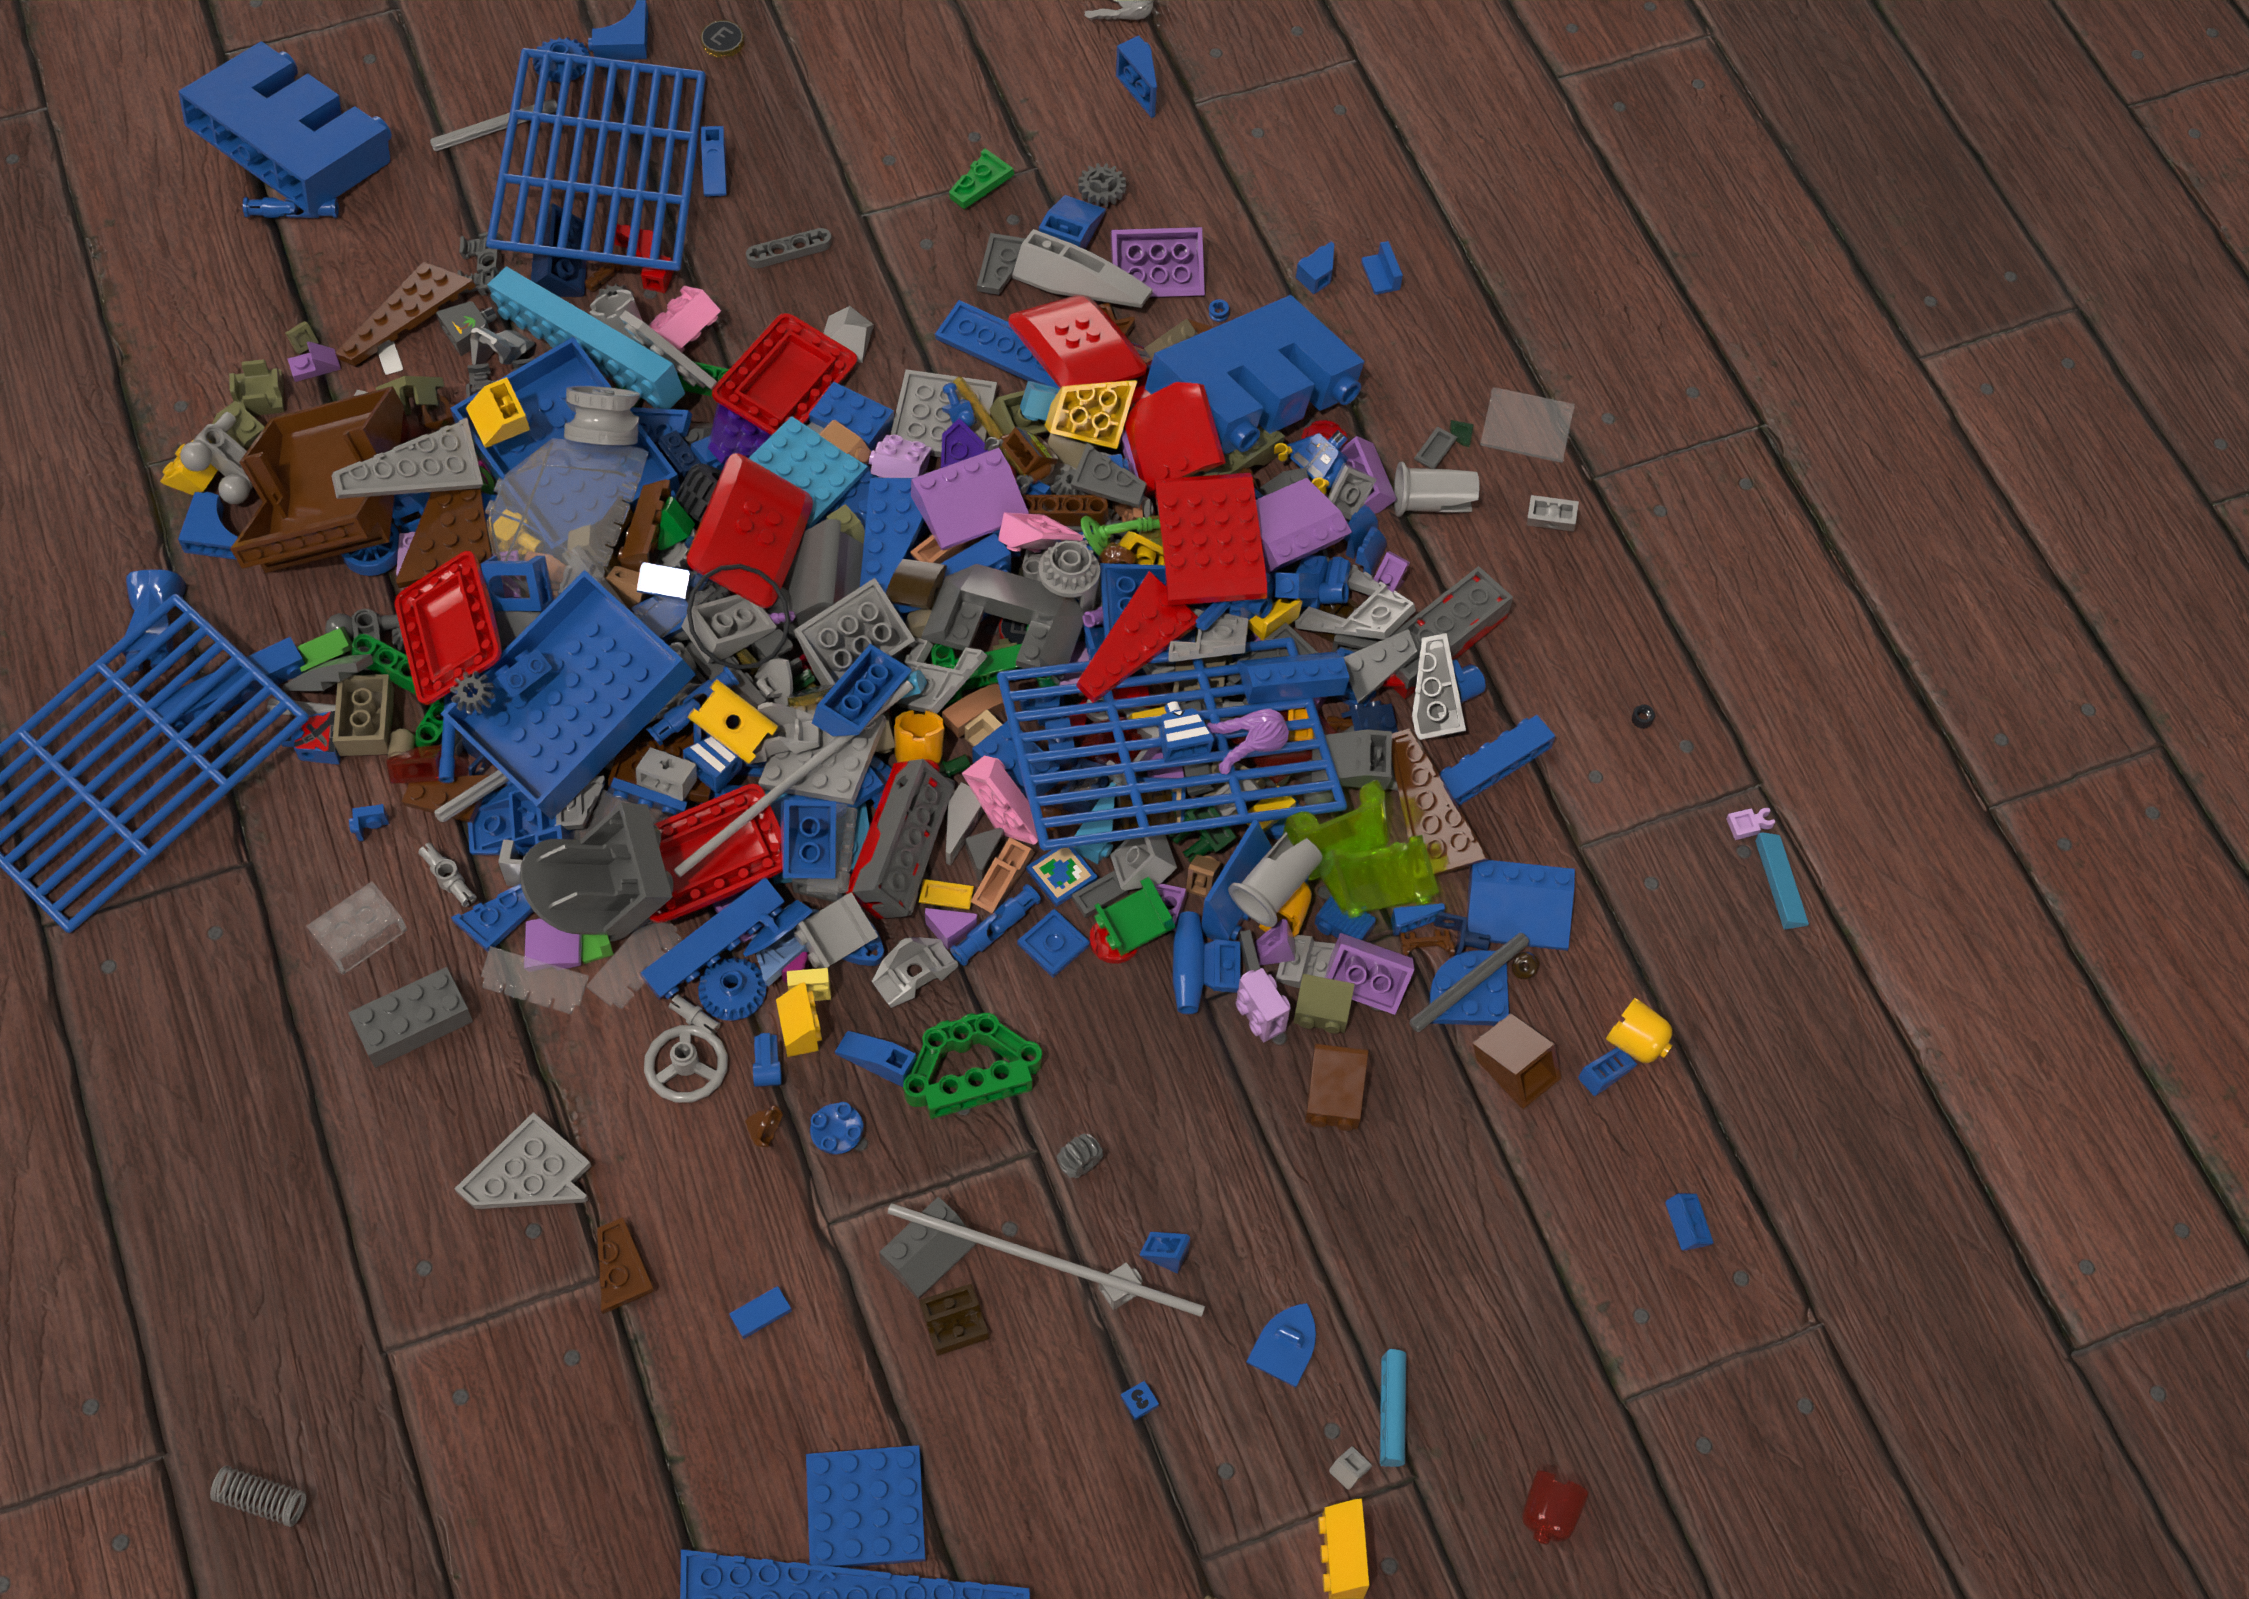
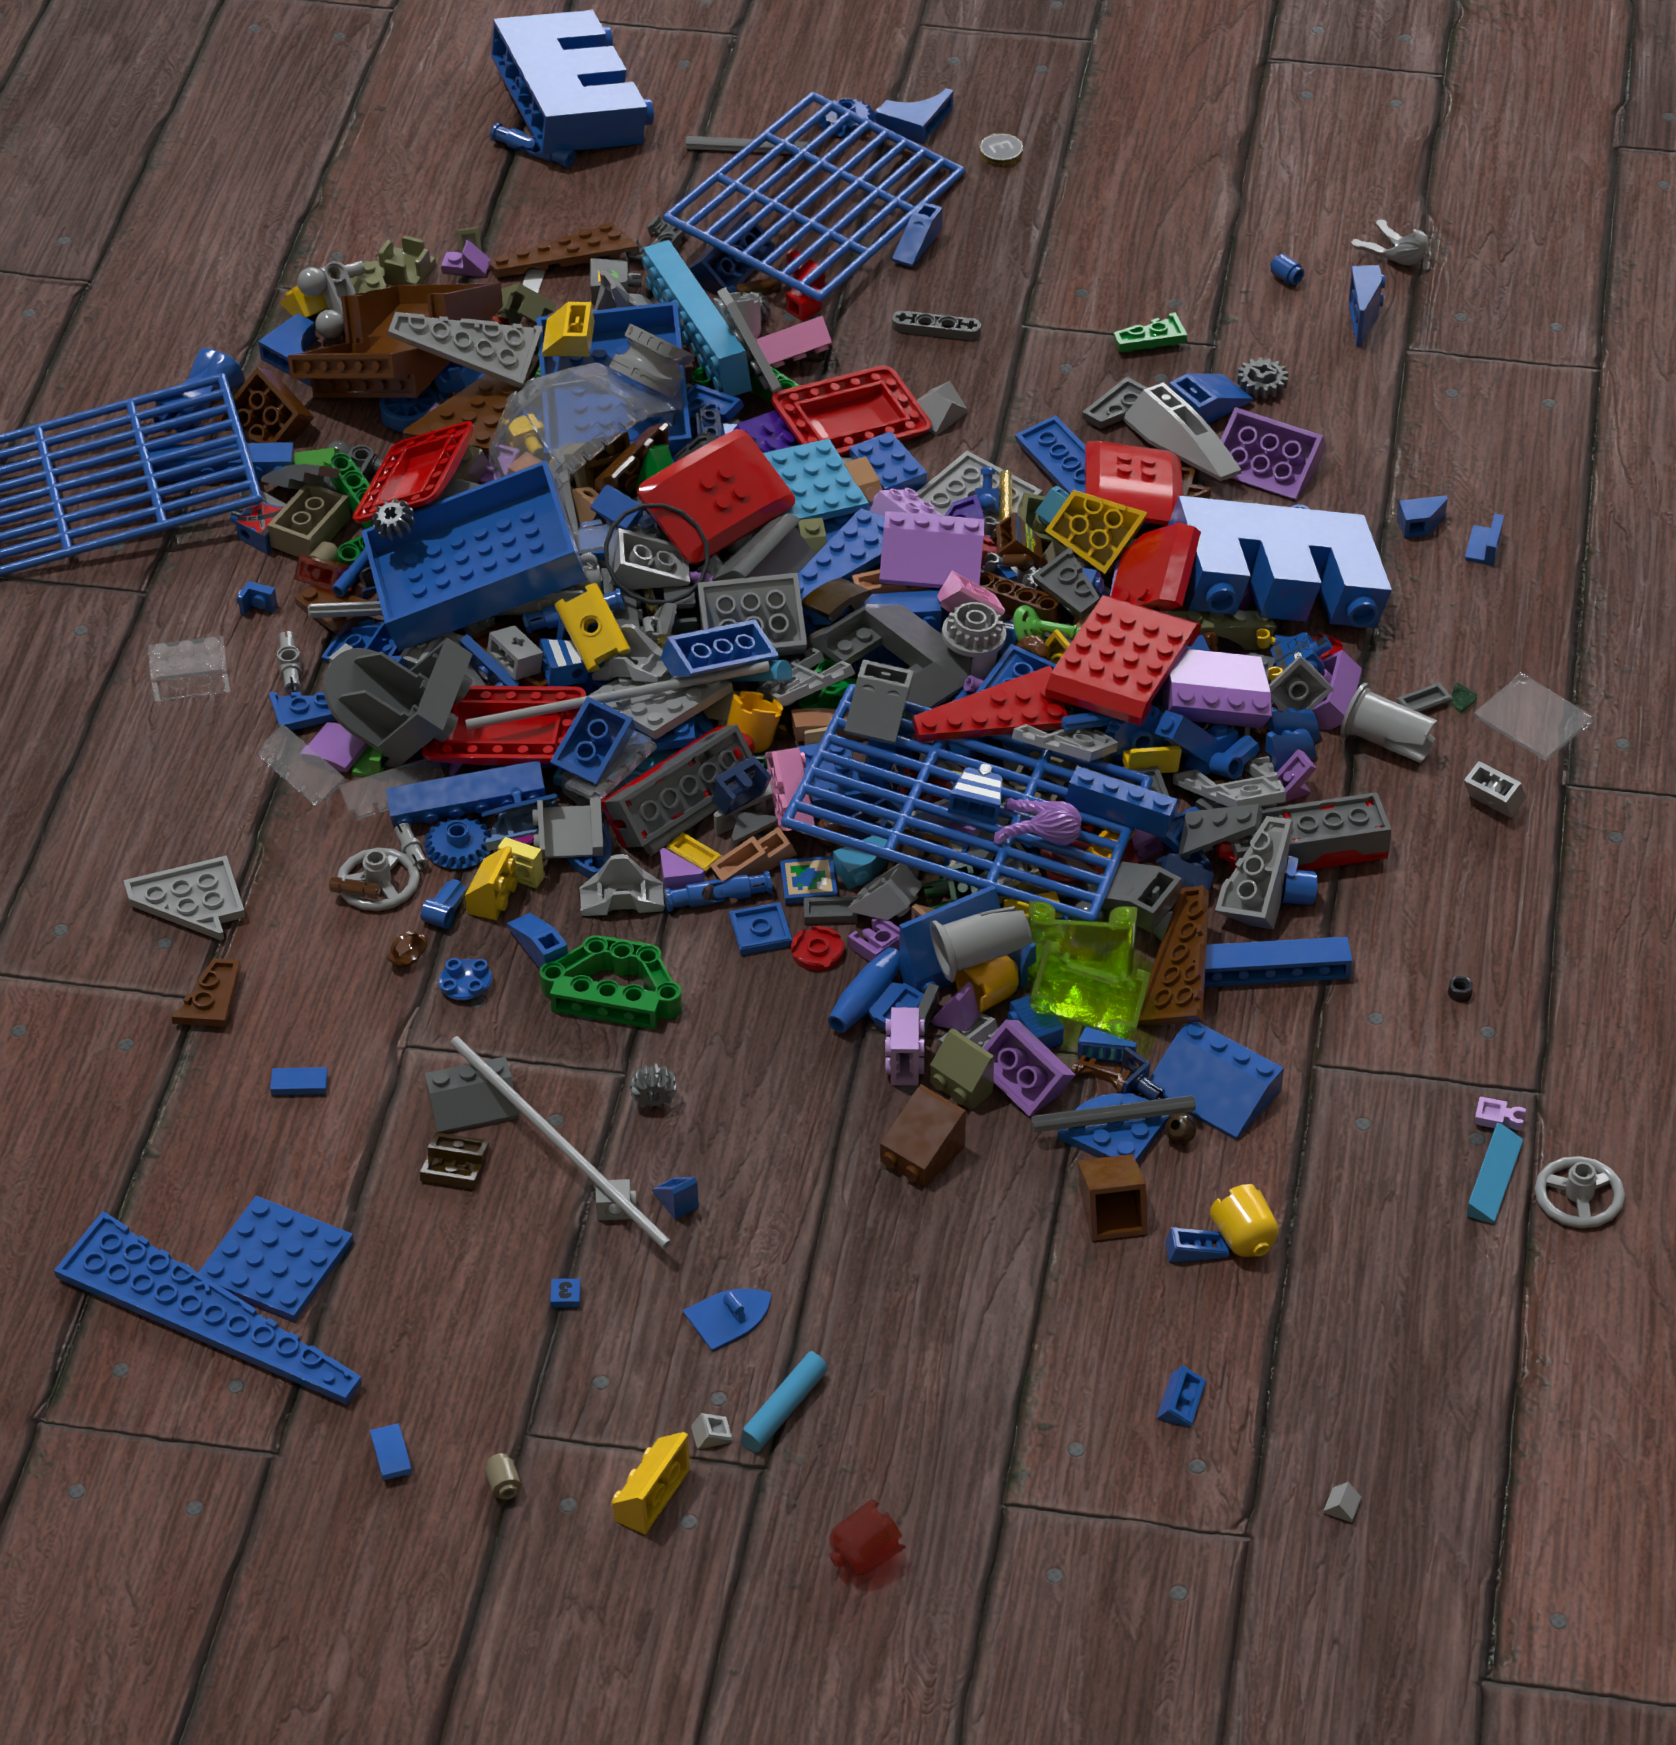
camera: 35 degrees right, 15 degrees down
dark grey brick [348,967,473,1068] -> none
blue panel [481,556,554,611] -> none
blue bracket [491,648,552,698] -> none
green panel [1094,877,1175,956] -> none
none -> reddish brown wedge [215,367,315,443]
none -> reddish brown axle [329,876,381,899]
none -> dark blue window [712,755,772,816]
none -> dark grey slope [844,660,914,745]
none -> blue brick [1270,254,1305,285]
none -> light grey slope [1323,1482,1361,1522]
none -> light grey piece [1534,1156,1625,1229]

